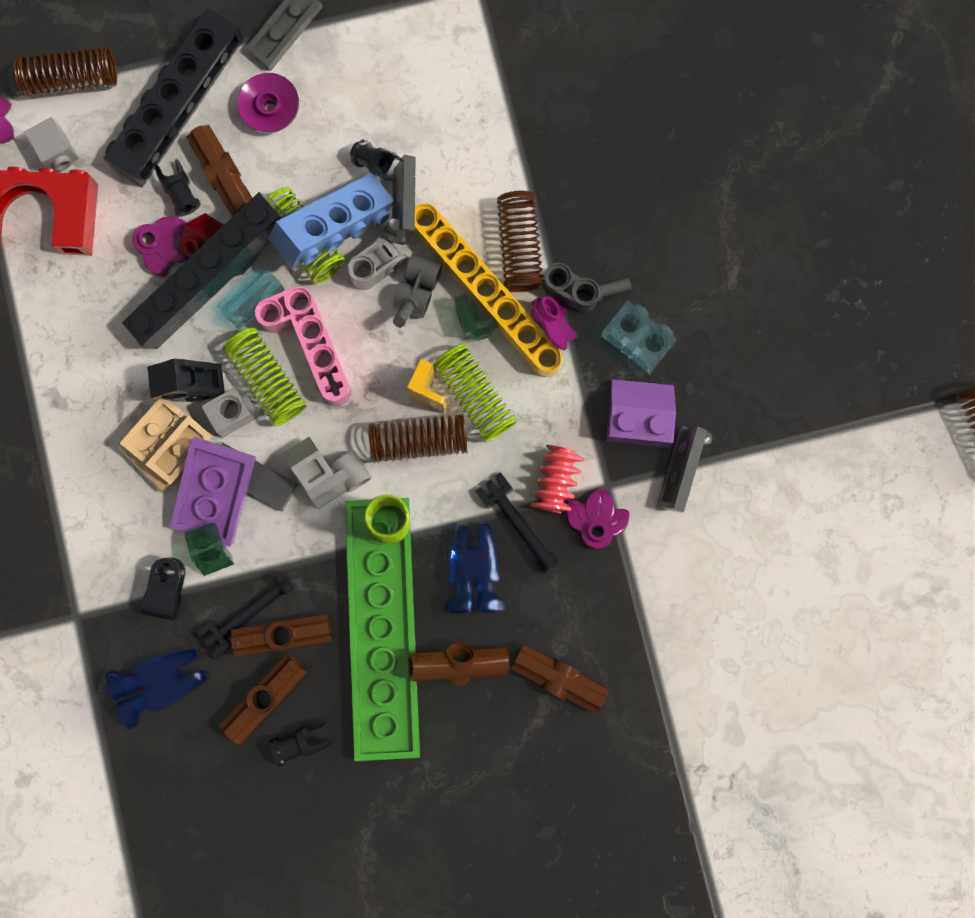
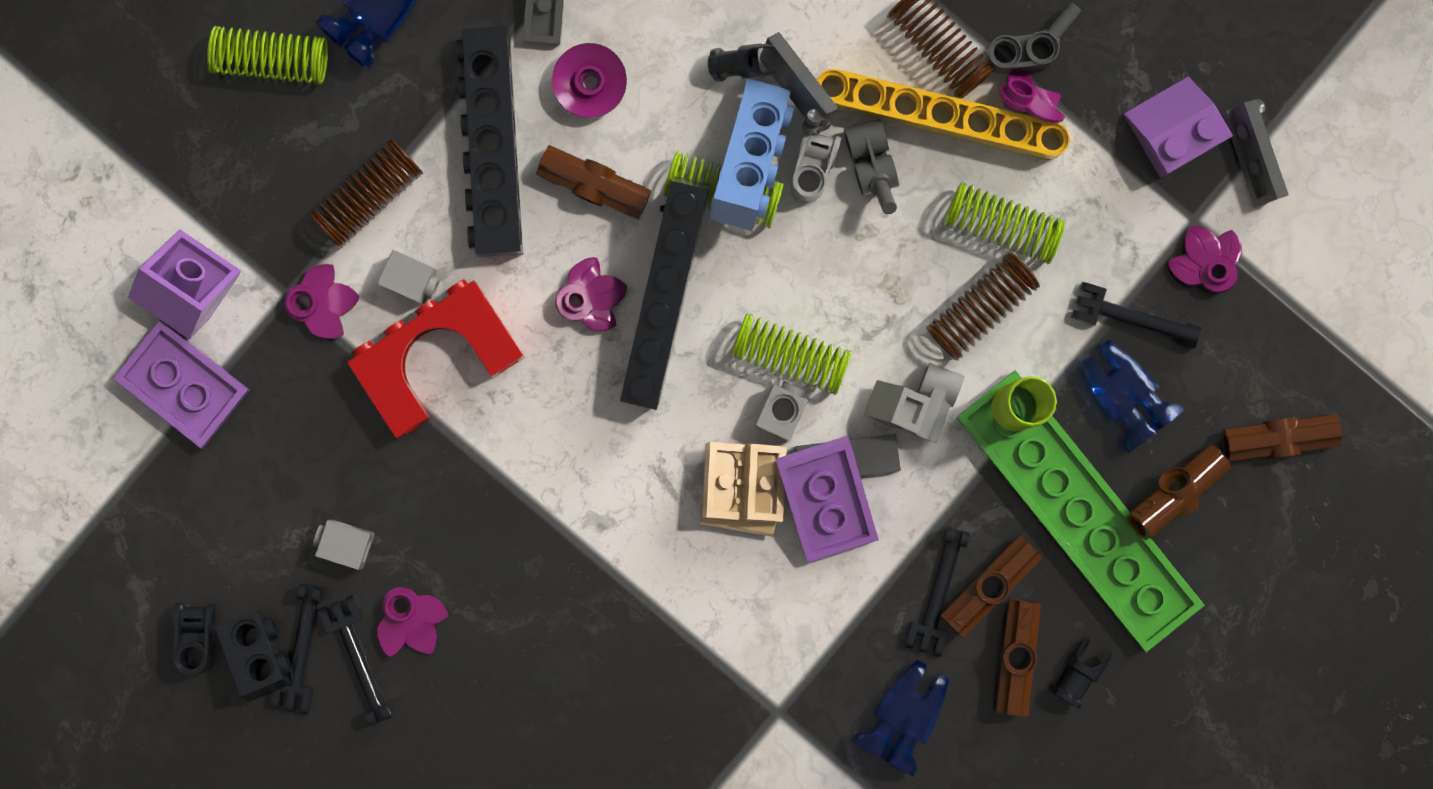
camera: 35 degrees left, 5 degrees up
black piece [141,558,186,621] -> none
black brick [147,358,225,402] -> none
black piece [155,159,201,217] -> none
dark red bracket [178,213,224,258] -> none
clear green bracket [185,523,234,576] -> none
clear light blue panel [216,264,285,331] -> none
bright pink beam [255,287,351,406] -> none
yellow panel [407,359,447,413] -> none
clear green bracket [454,294,496,341] -> none
coral piece [530,444,584,514] -> none
clear light blue brick [601,301,677,374] -> none

